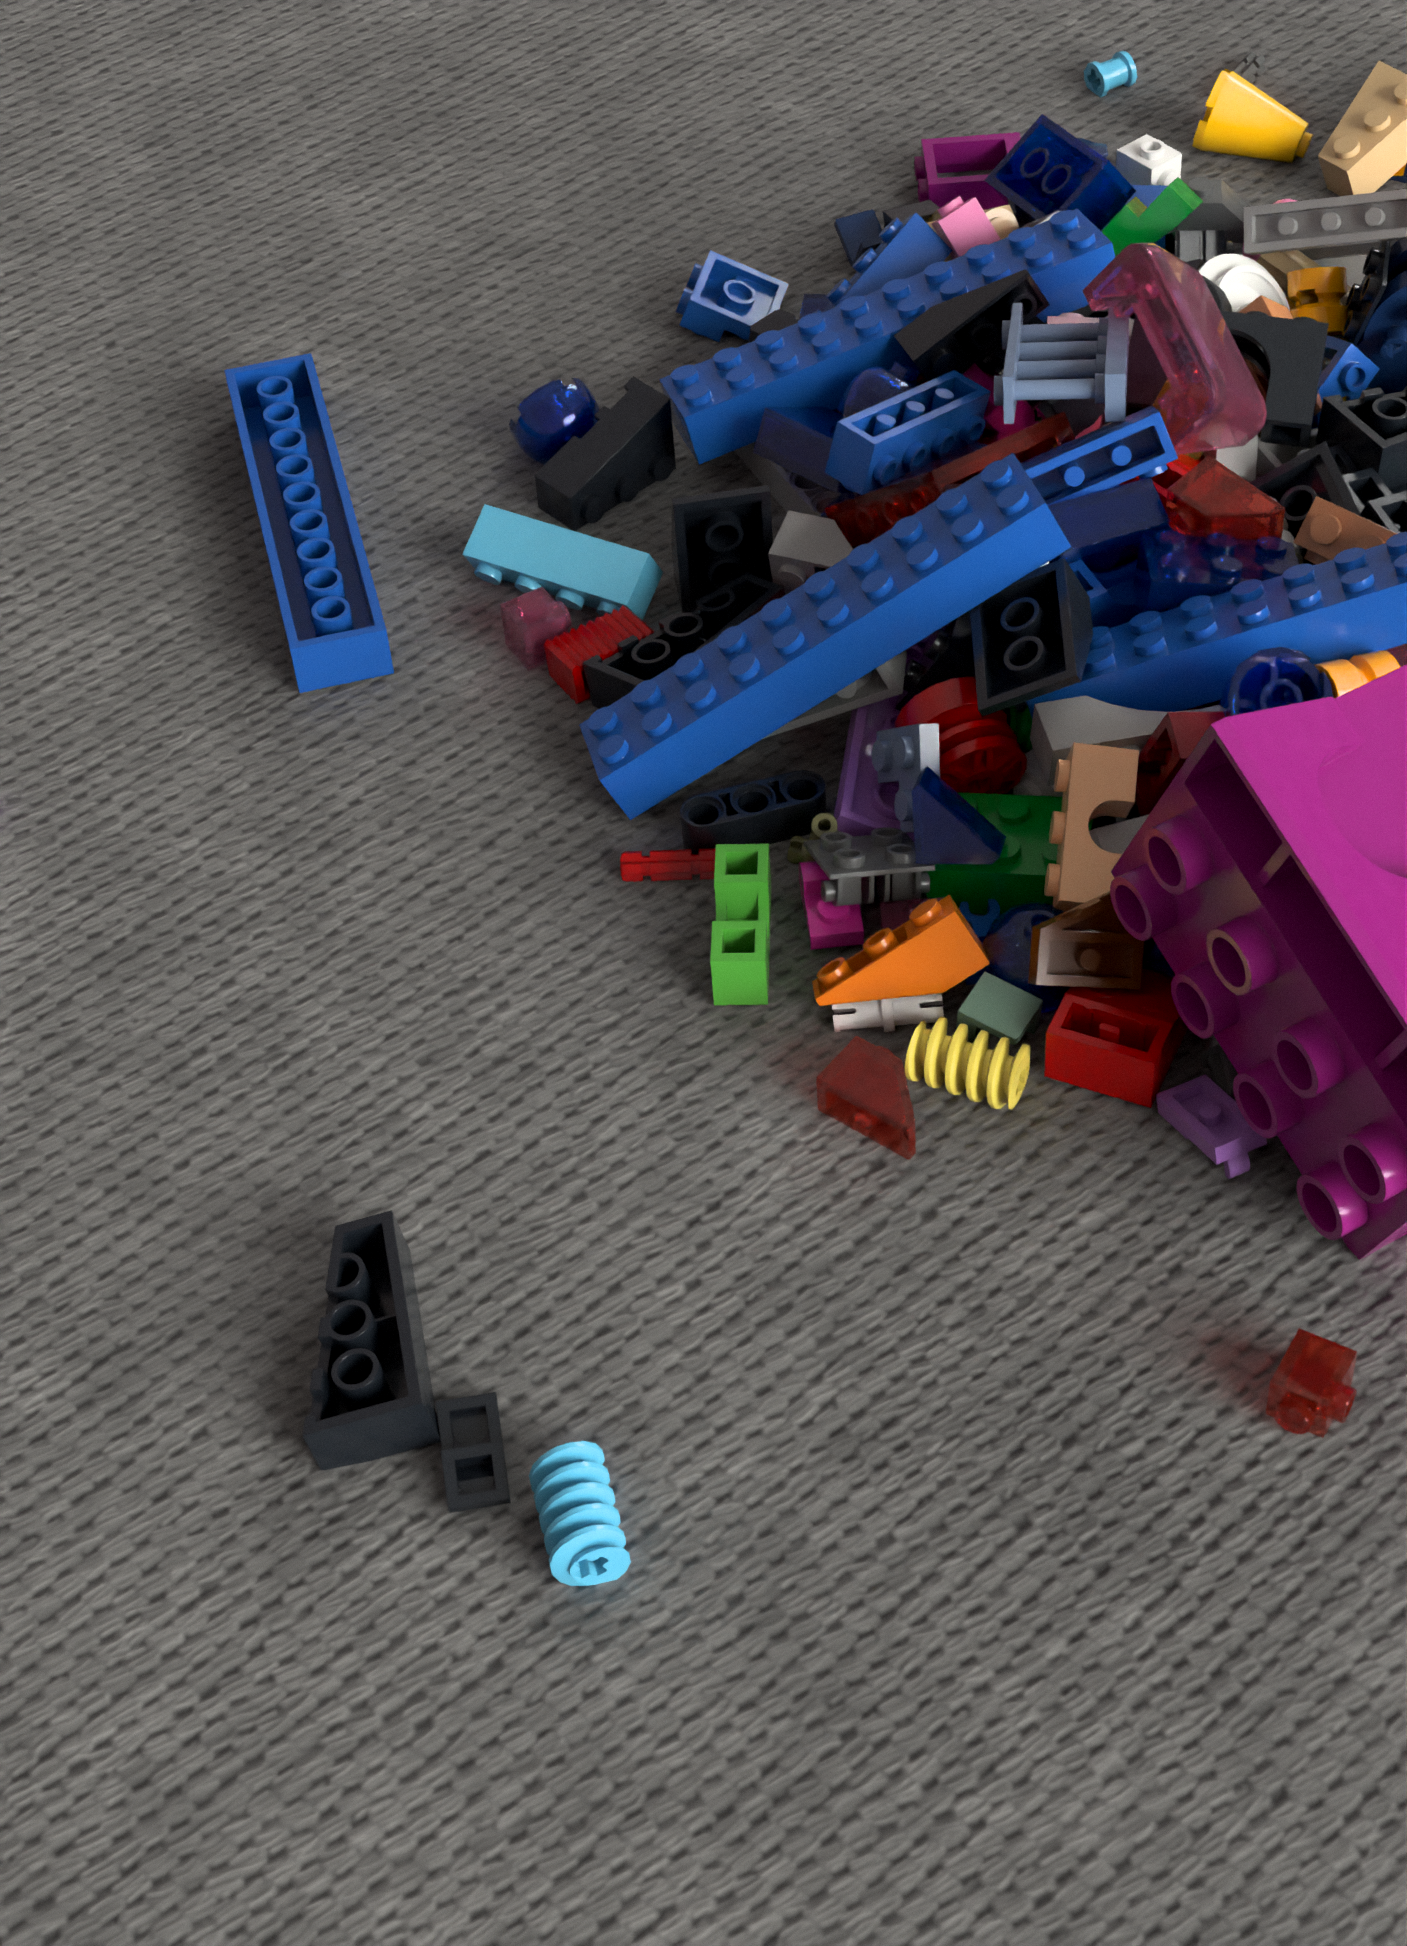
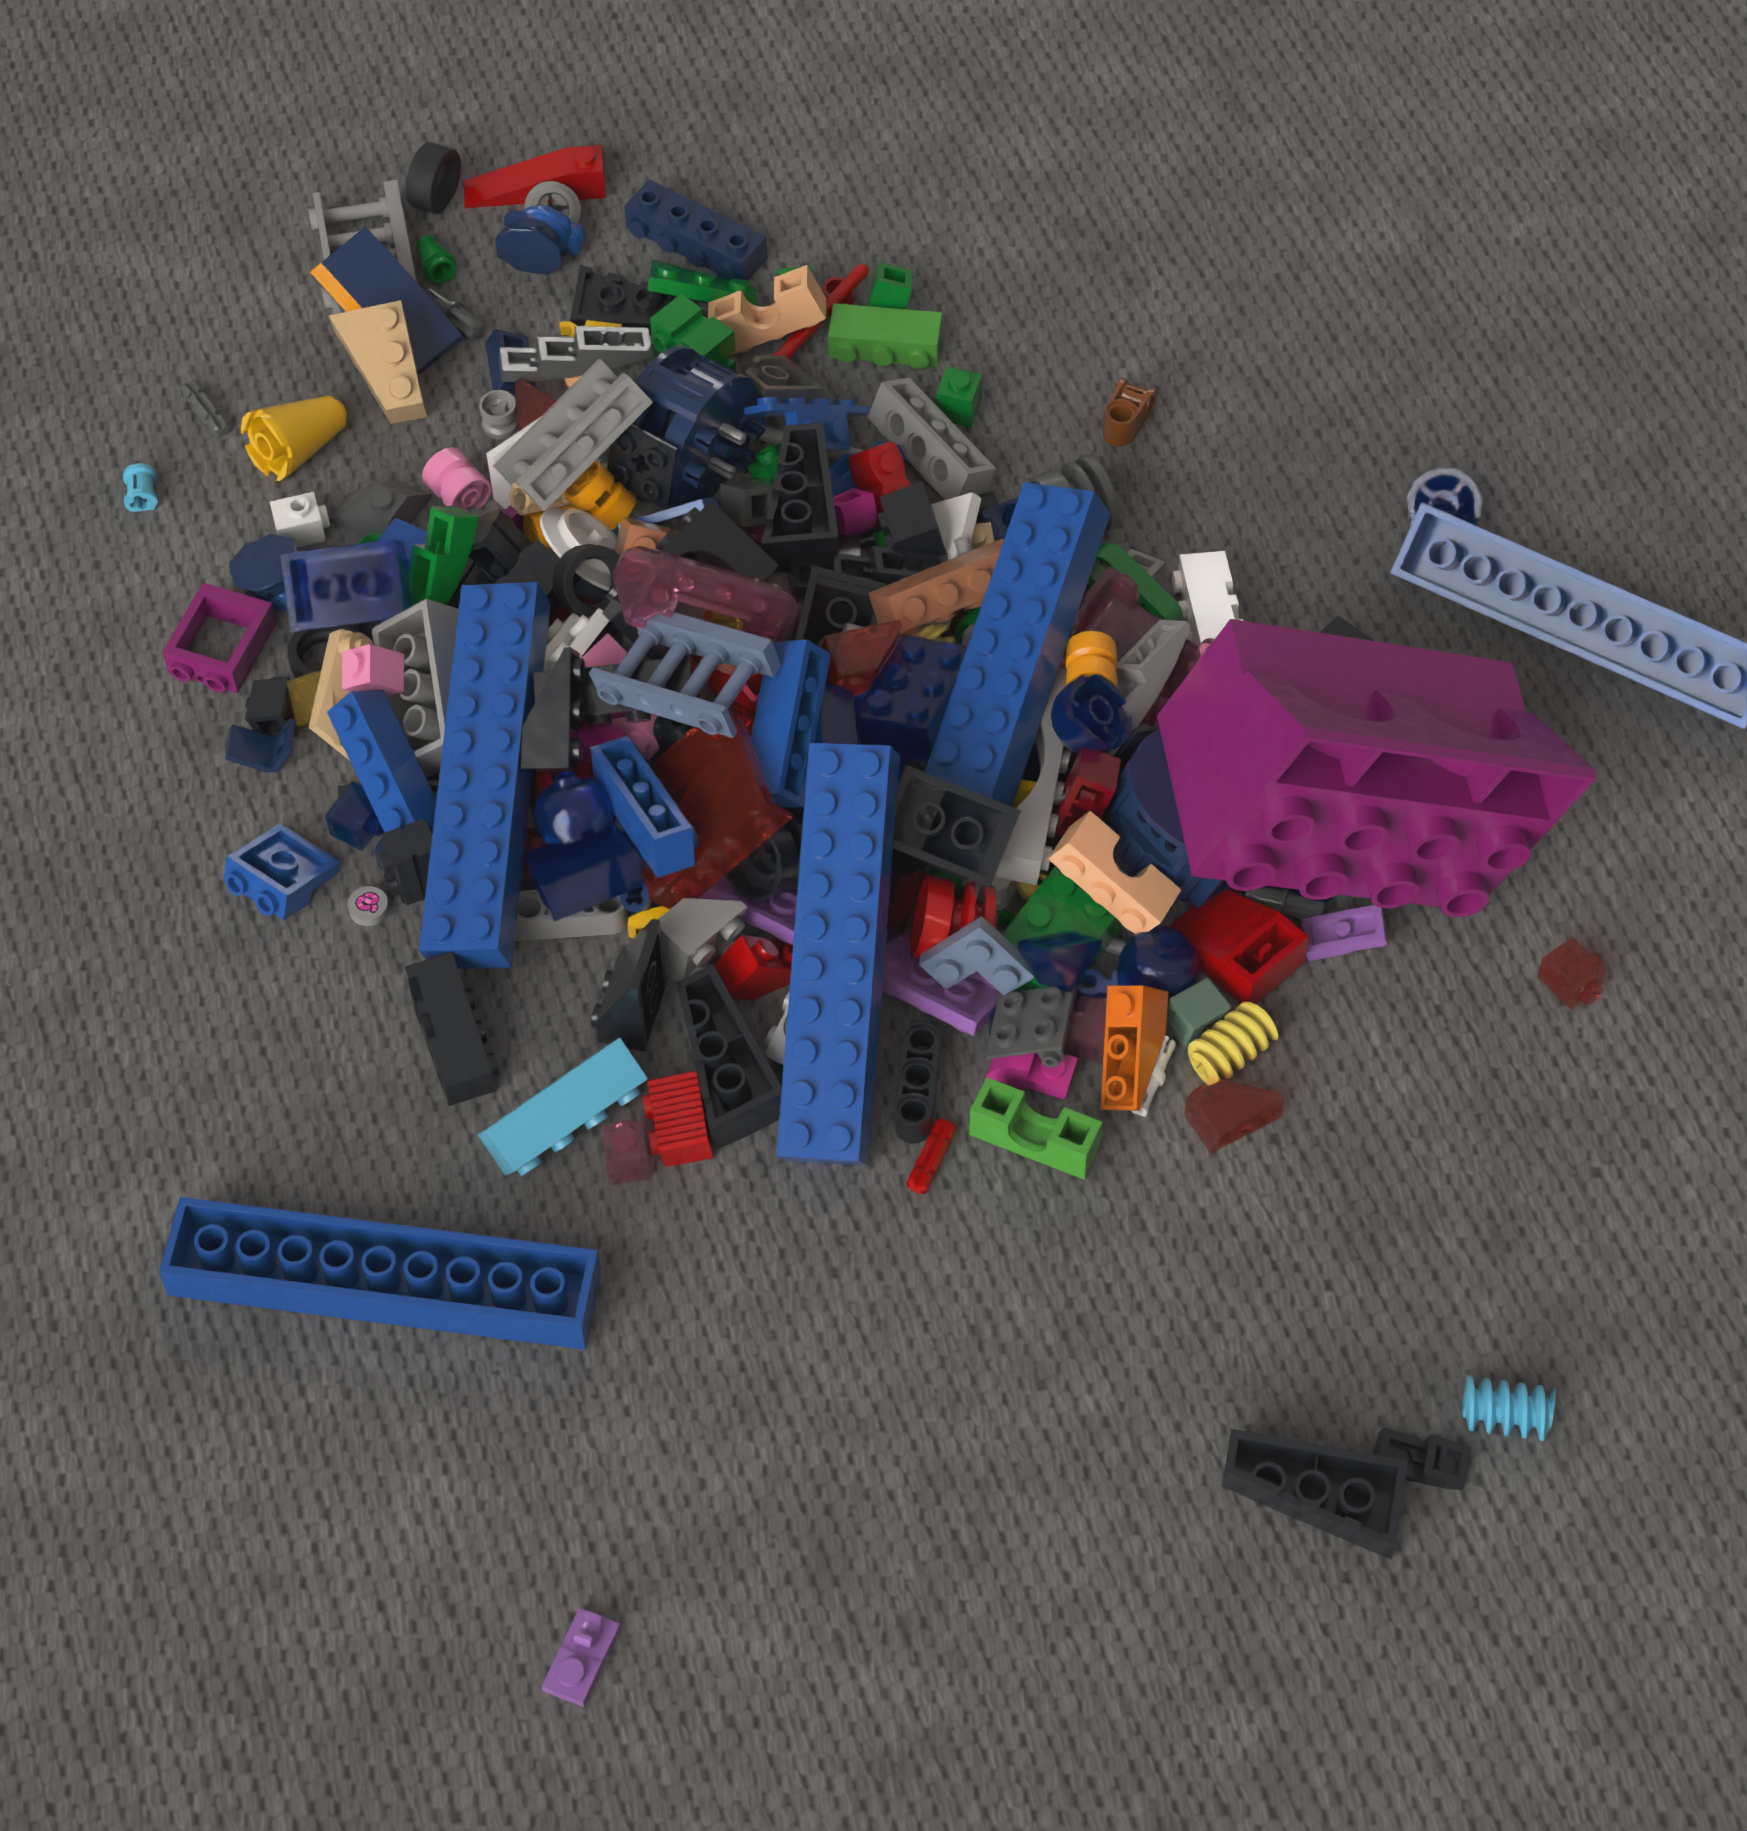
camera: 70 degrees left, 10 degrees up
clear blue cylinder [509,378,600,465] -> none
olive arm [787,813,837,864] -> none
reddish brown wing [1028,891,1144,990] -> none

